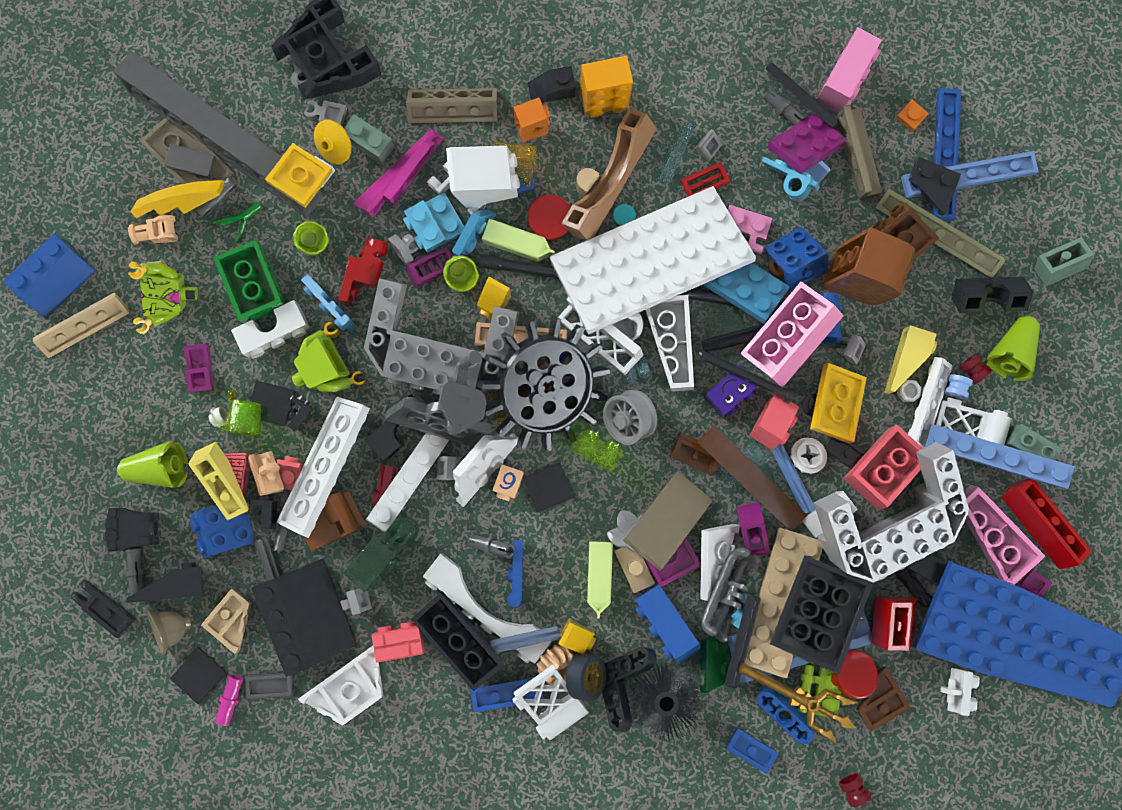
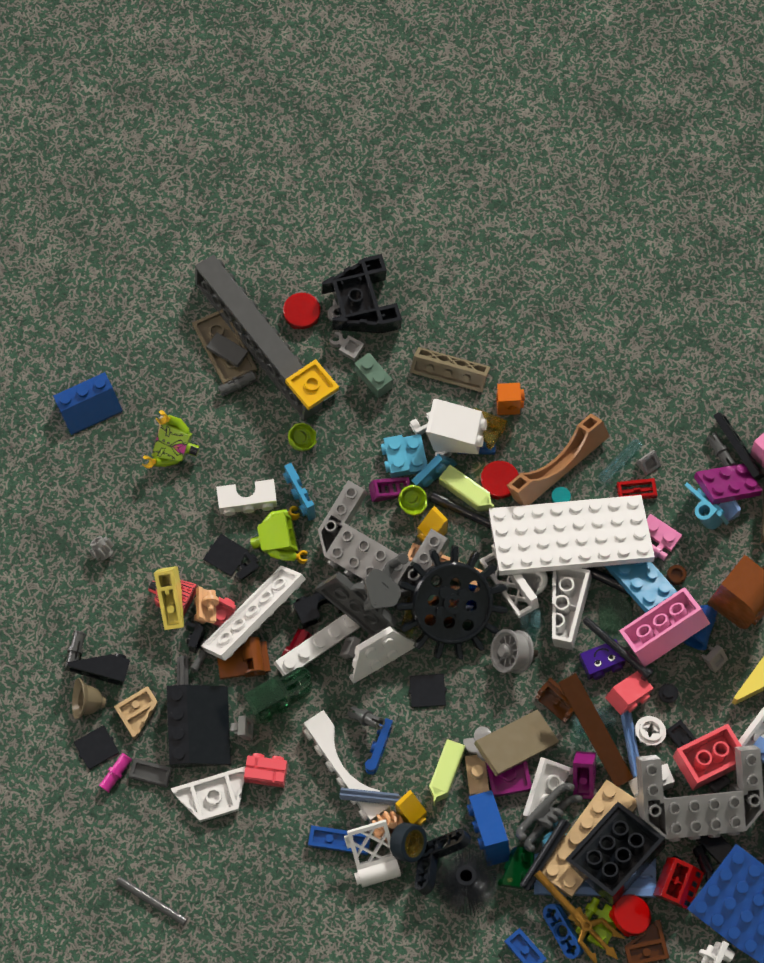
camera: 25 degrees right, 15 degrees down
tan plate [33,292,129,358] -> none
black hinge [70,580,135,638] -> none
black piece [105,508,159,552] -> none
lime cone [117,441,188,488] -> none
light nougat connector [128,215,178,245] -> none
yellow slope [130,180,225,218] -> none
magenta slope [183,343,213,393] -> none
blue bracket [190,505,255,559] -> none
plate [209,406,228,428] -> none
green plant [212,202,263,243] -> none
green brick [213,240,286,324] -> none
clear neon green hat [219,390,262,436] -> none
yellow dish [314,119,352,165] -> none
red plate [338,238,388,306] -> none
dark pink wedge [353,129,445,218] -> none
light grey tile [388,234,419,265] -> none
black slope [411,591,506,691] -> none
light nougat brick [492,464,524,501] -> none
black slope [528,66,576,103] -> none
clear neon green brick [571,429,623,473] -> none
tan brick [576,168,599,197] -> none
light orange brick [580,56,633,117] -> none
black axle [702,324,765,352] -> none
blue bracket [764,227,828,292] -> none
yellow plate [810,363,867,443] -> none
white tile [897,380,922,403] -> none
none -> light grey gear [89,536,114,560]
none -> red tile [283,293,321,329]

